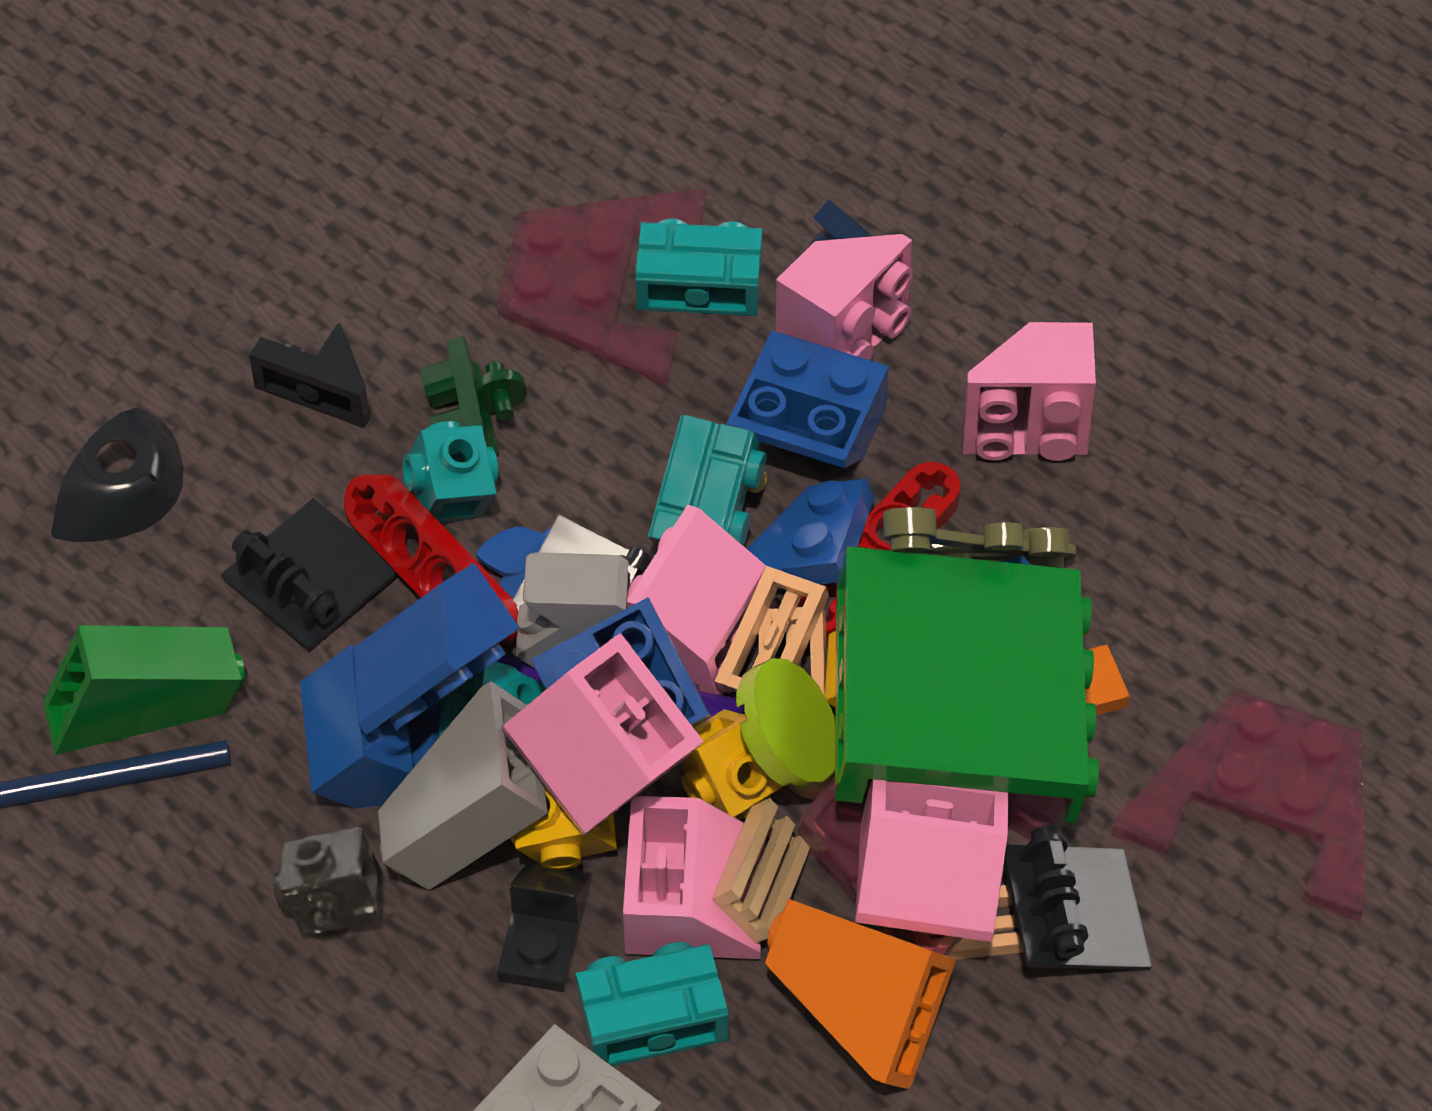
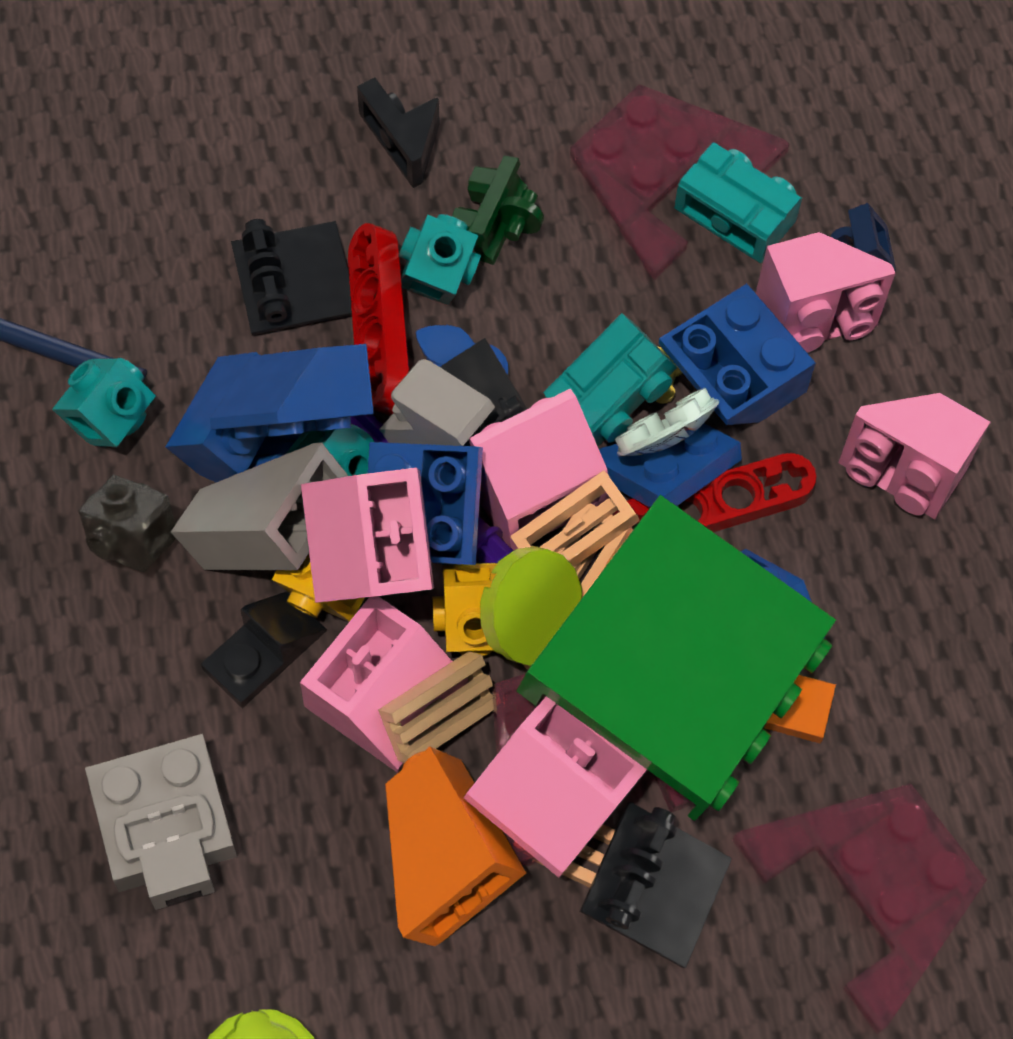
camera: 30 degrees right, 10 degrees up
green slope [43,625,244,755] -> none
black piece [51,408,184,542] -> none
teal brick [575,942,729,1066] -> none
olive plant [883,507,1077,568] -> none
none -> teal brick [52,358,156,447]
none -> light aqua dish [615,388,719,456]

